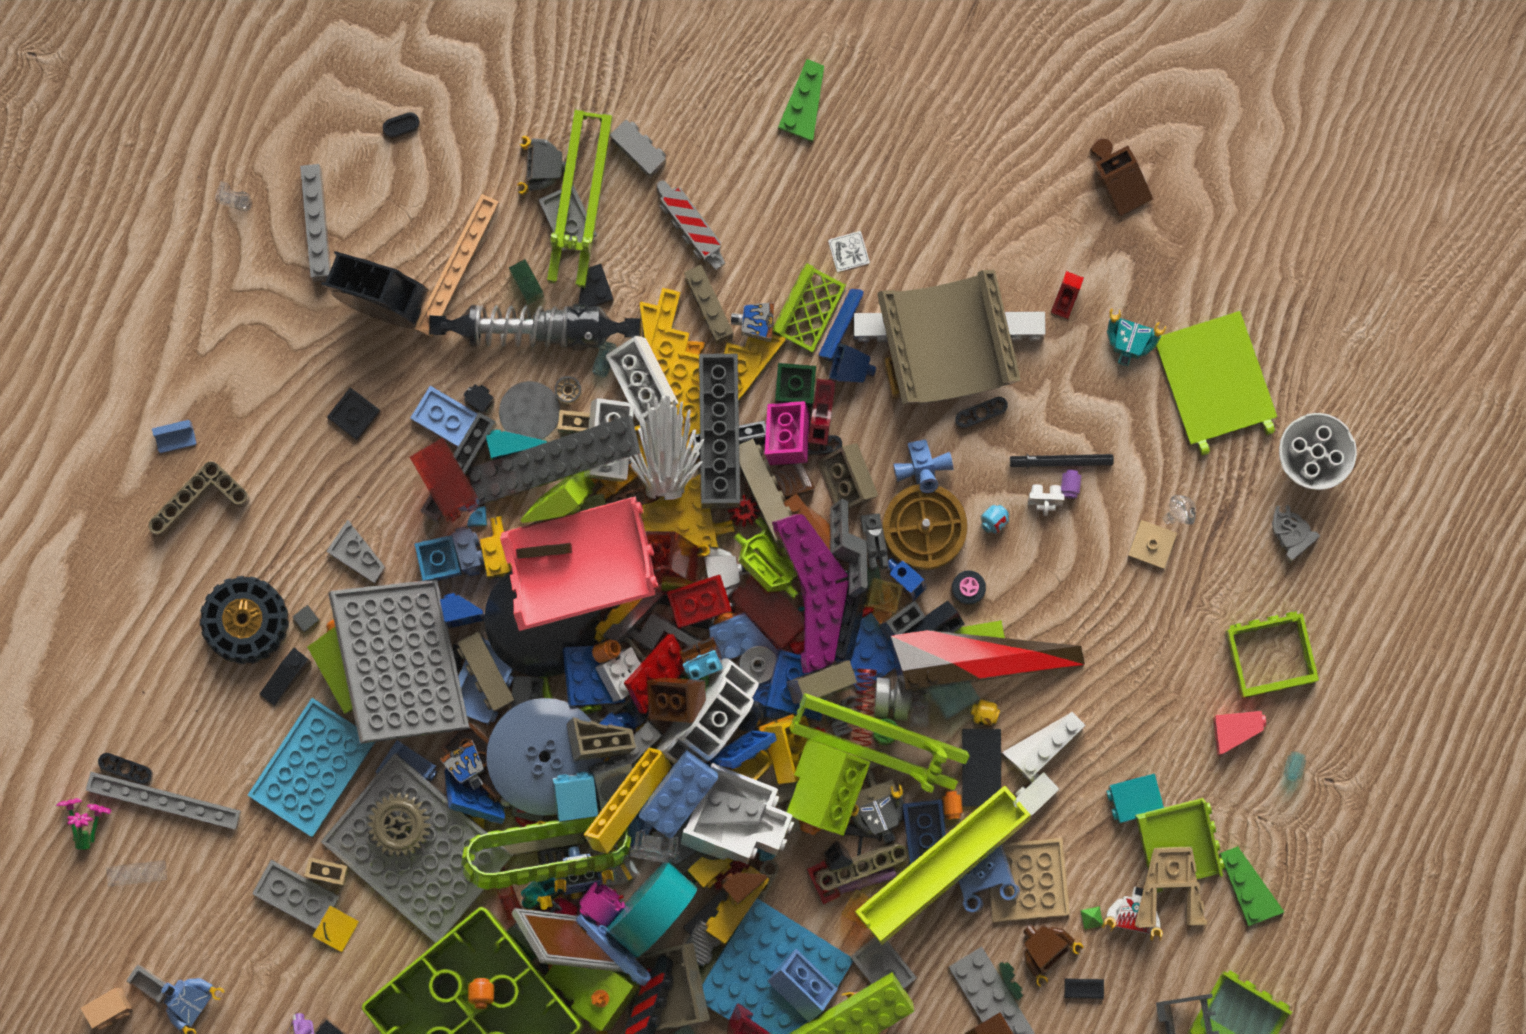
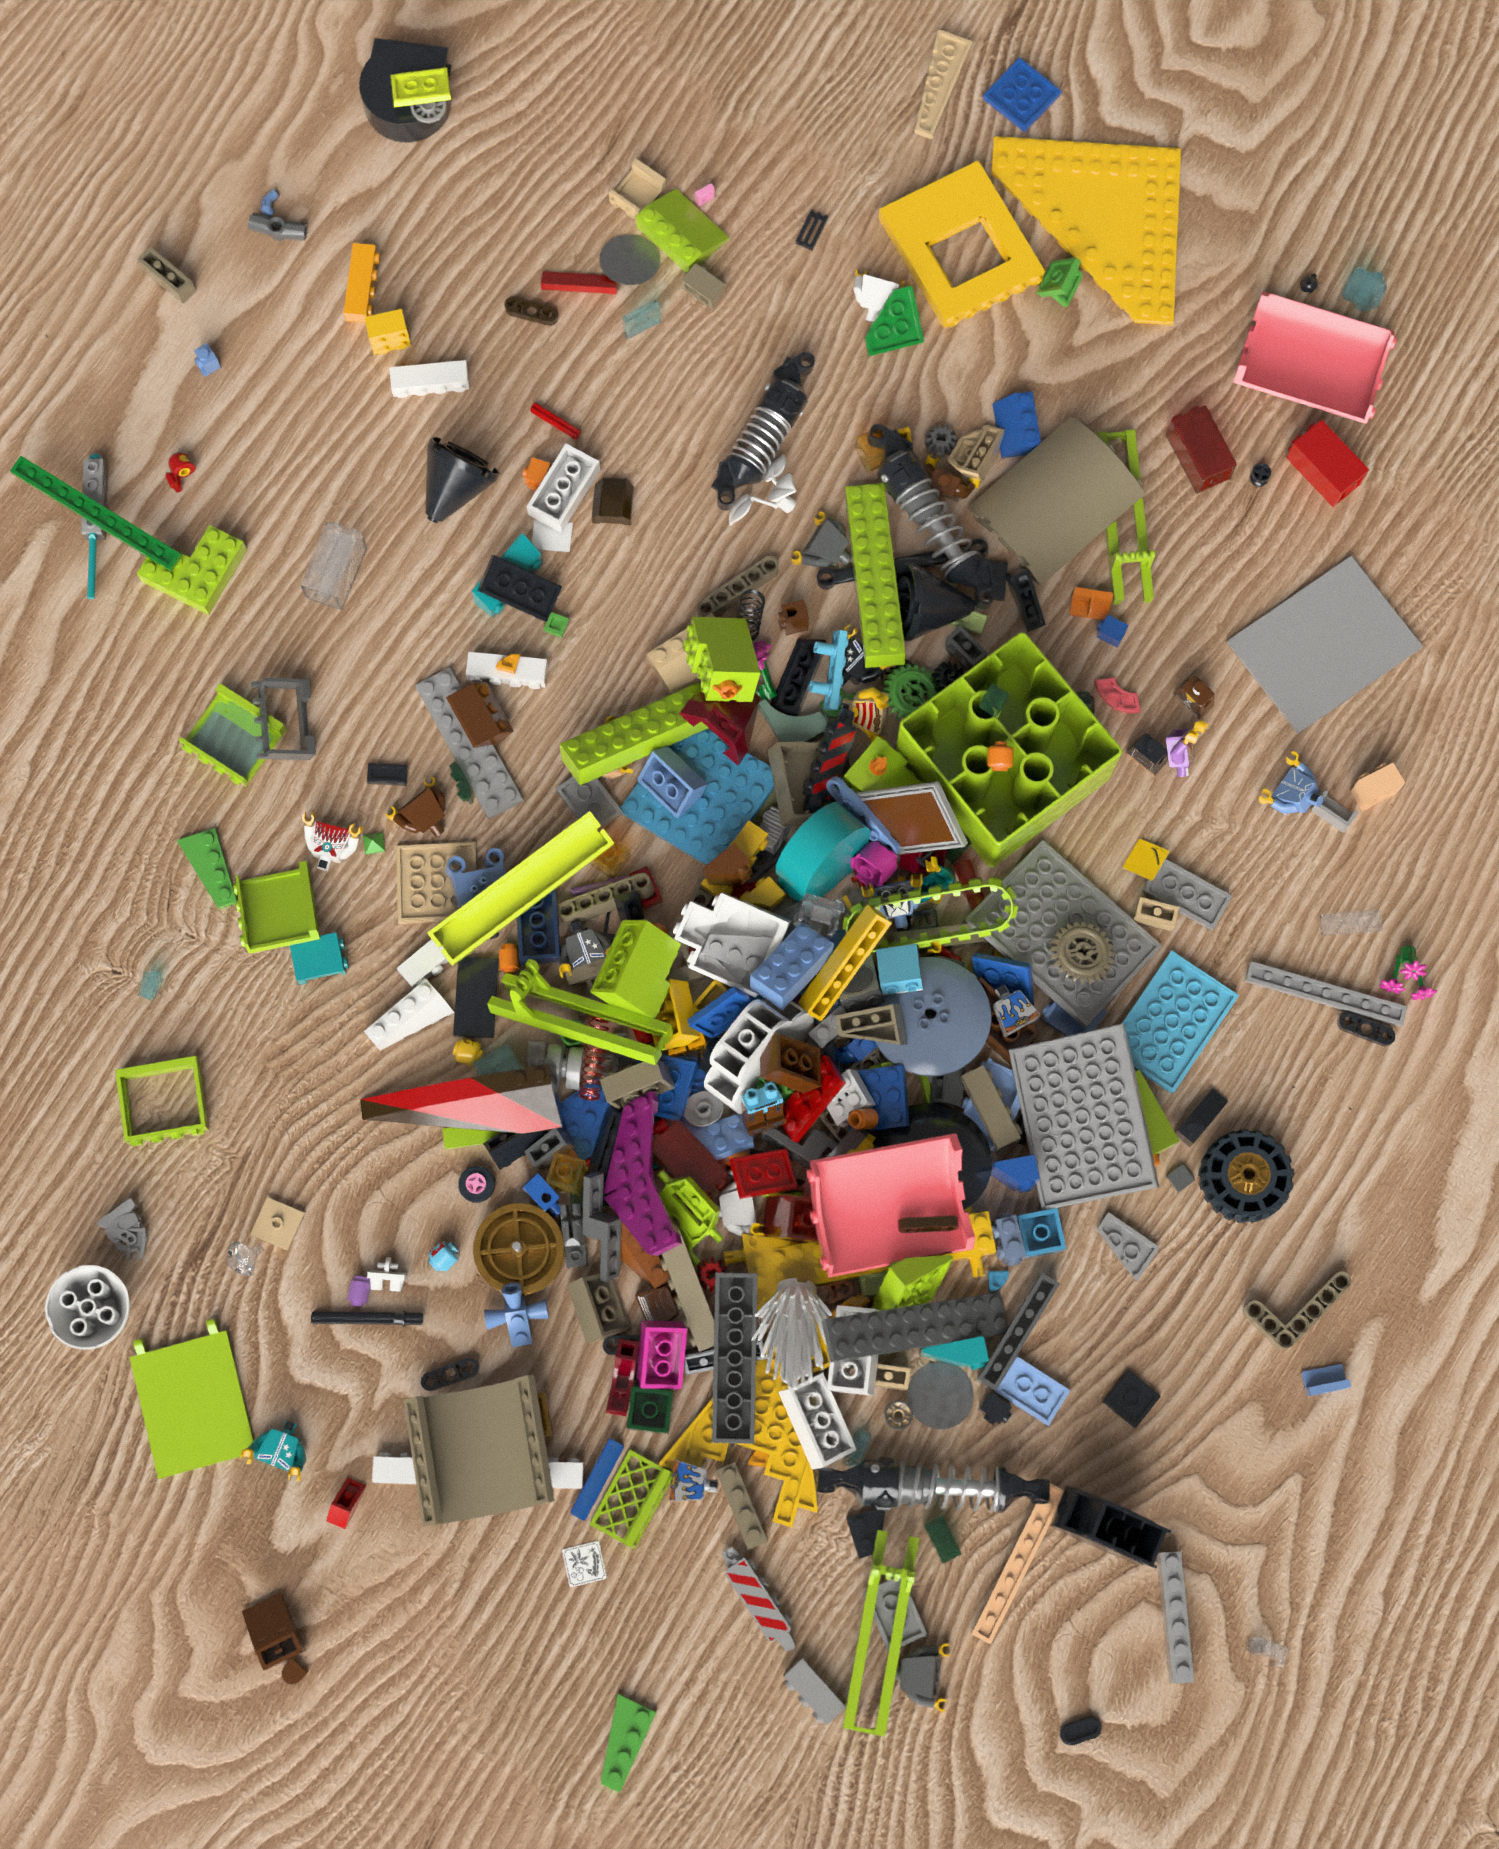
camera: 175 degrees left, 5 degrees down
clear red brick [409,438,480,522] -> none
dark blue torso [828,343,876,383] -> none
tan wing [1135,847,1207,928] -> none
coral slope [1213,711,1266,755] -> none

